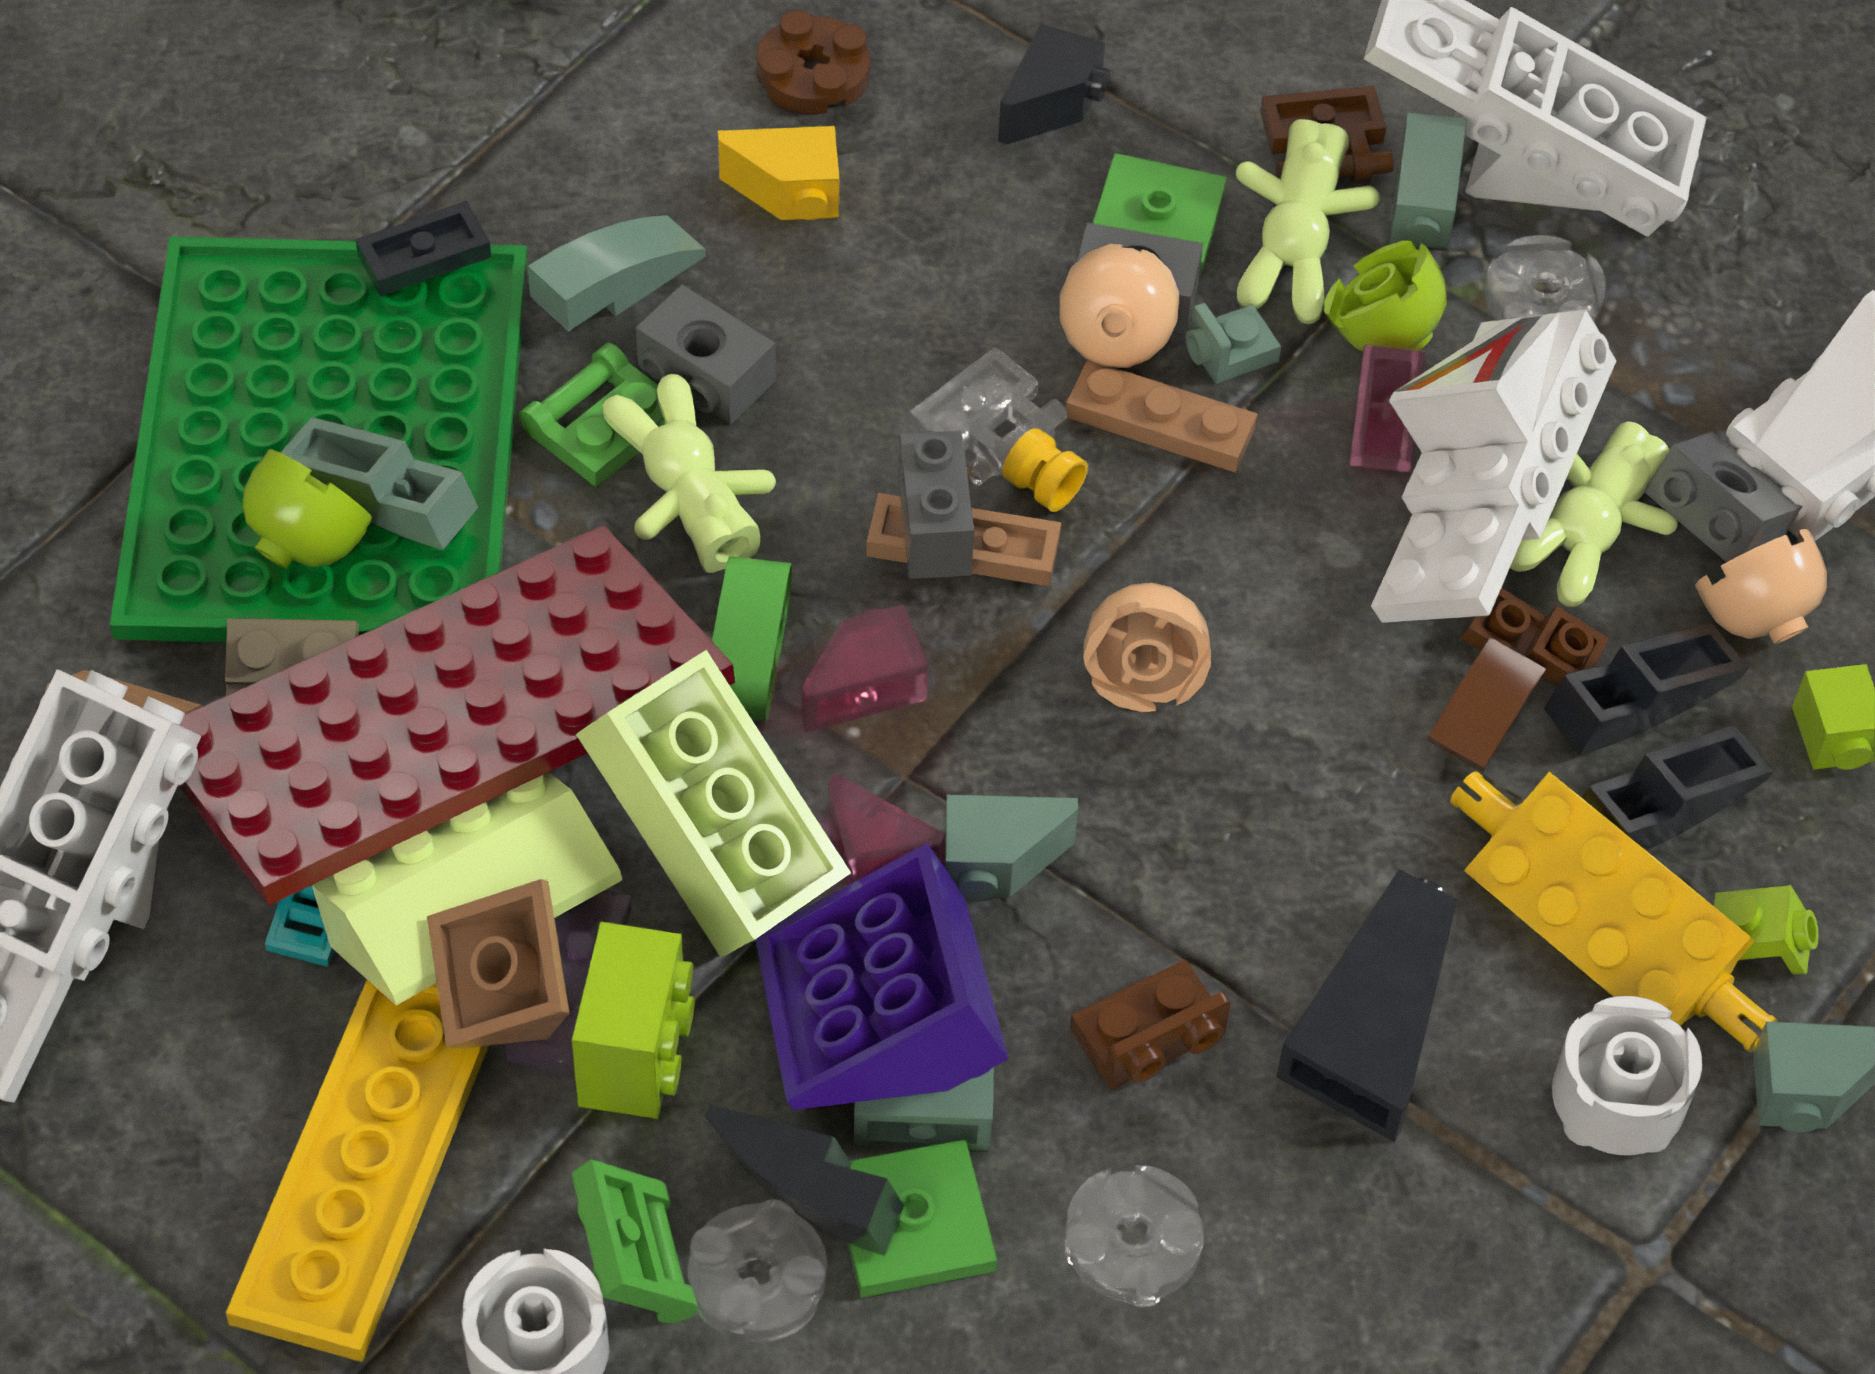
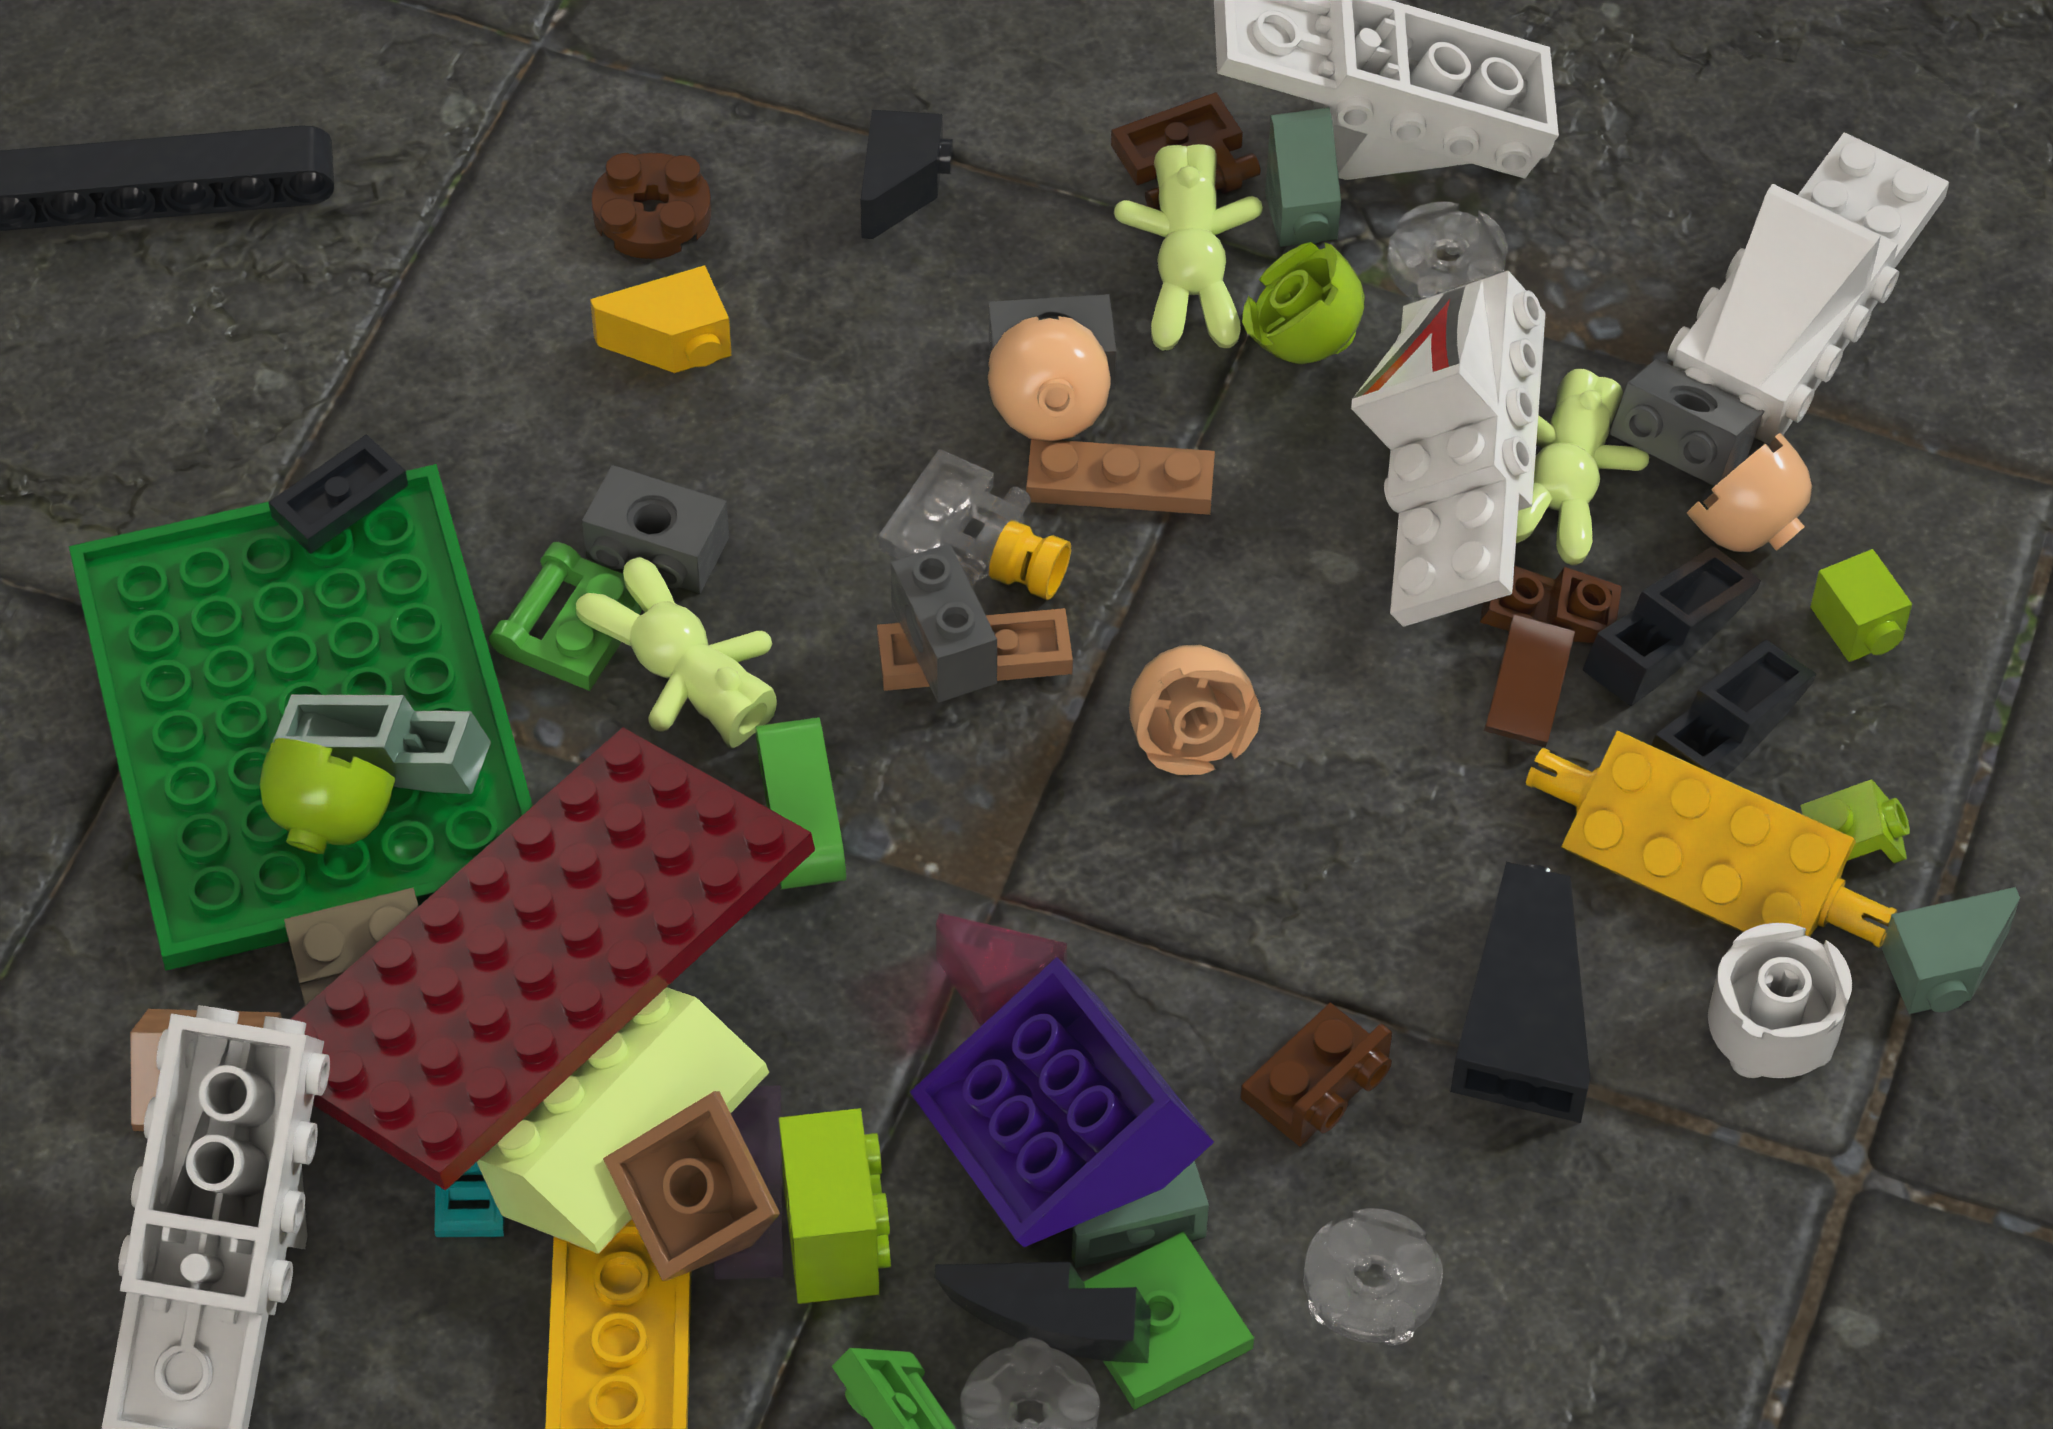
camera: 15 degrees left, 0 degrees up
sand green slope [528,215,706,332] -> none
yellowish green slope [576,650,851,957] -> none
clear pink slope [802,605,928,732] -> none
sand green slope [944,795,1078,901] -> none
bright green plate [1093,153,1228,276] -> none
sand green bracket [1185,303,1281,384] -> none
clear pink slope [1349,344,1426,472] -> none

